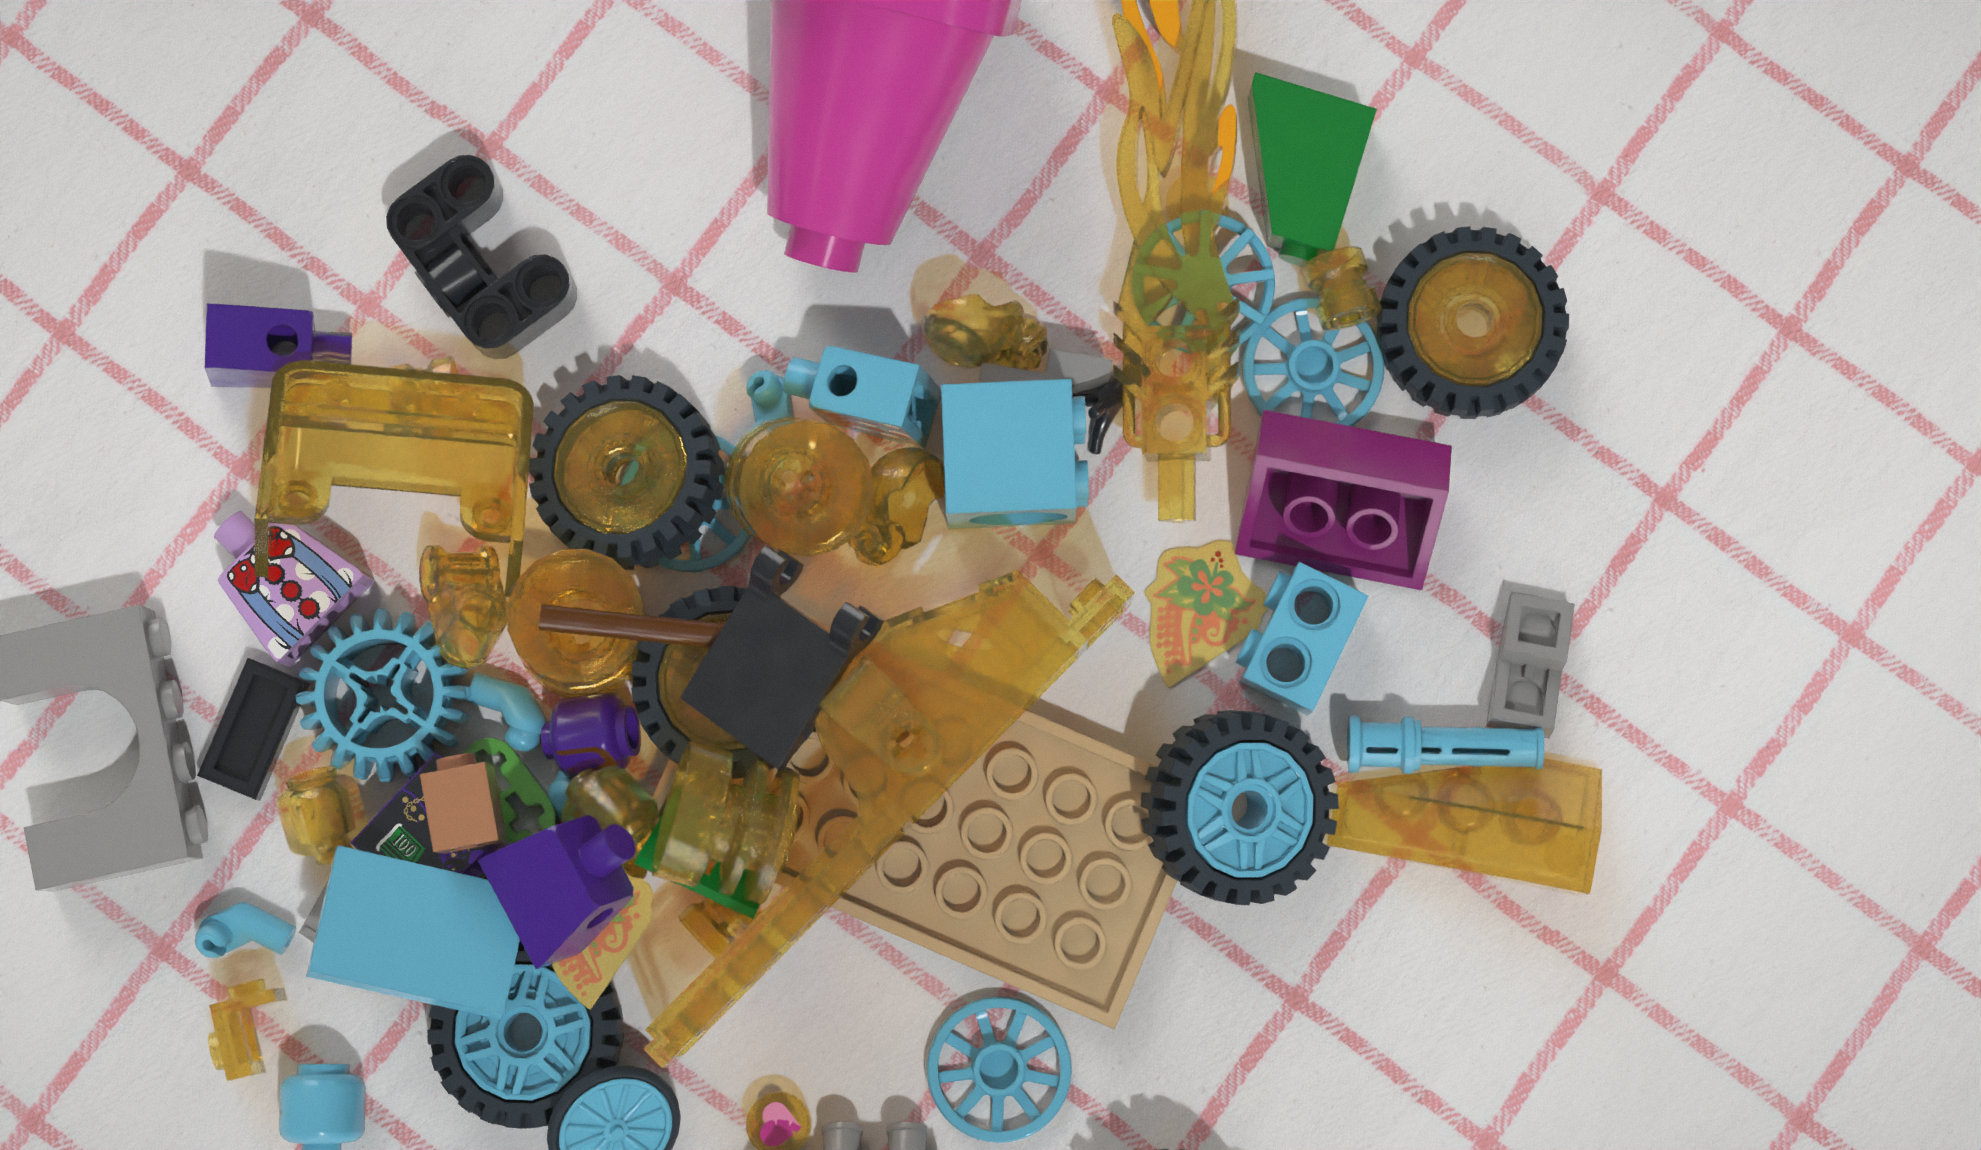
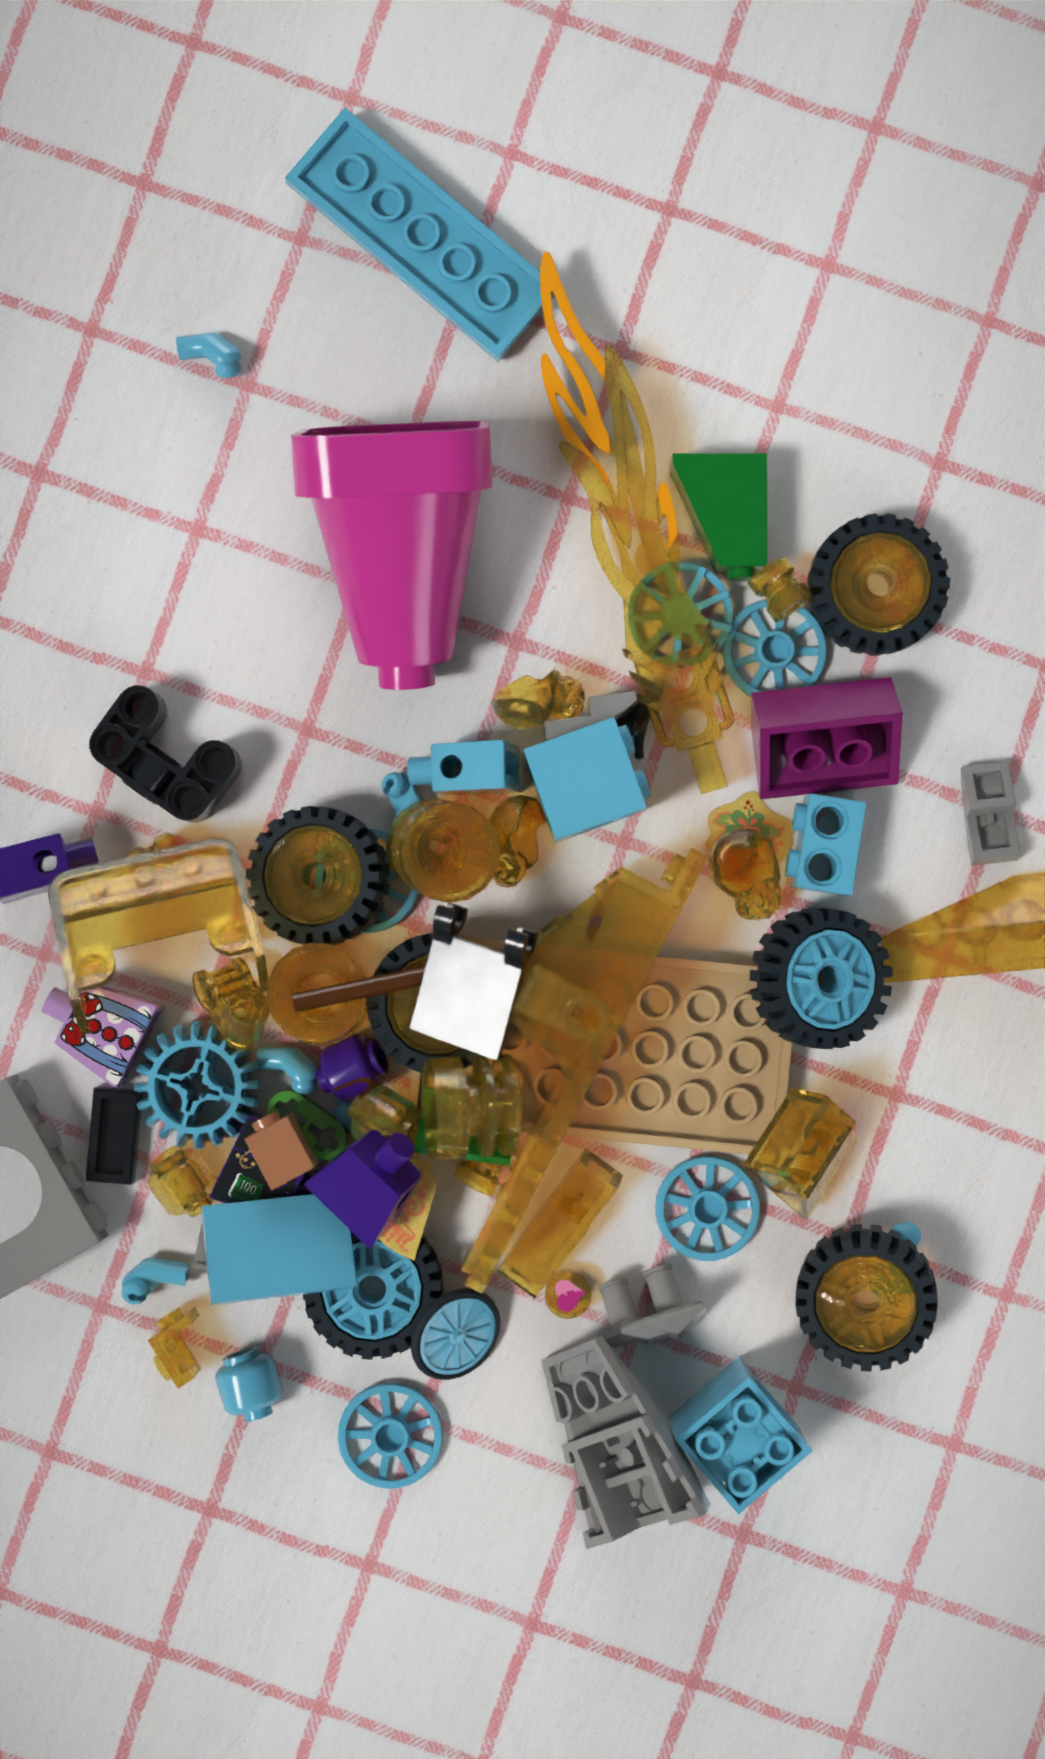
camera: 20 degrees left, 5 degrees up
medium azure pin [1347,715,1544,774] -> none
none -> clear yellow slope [497,1148,623,1299]
none -> clear yellow hair [708,828,782,921]
none -> clear yellow slope [742,1088,857,1220]

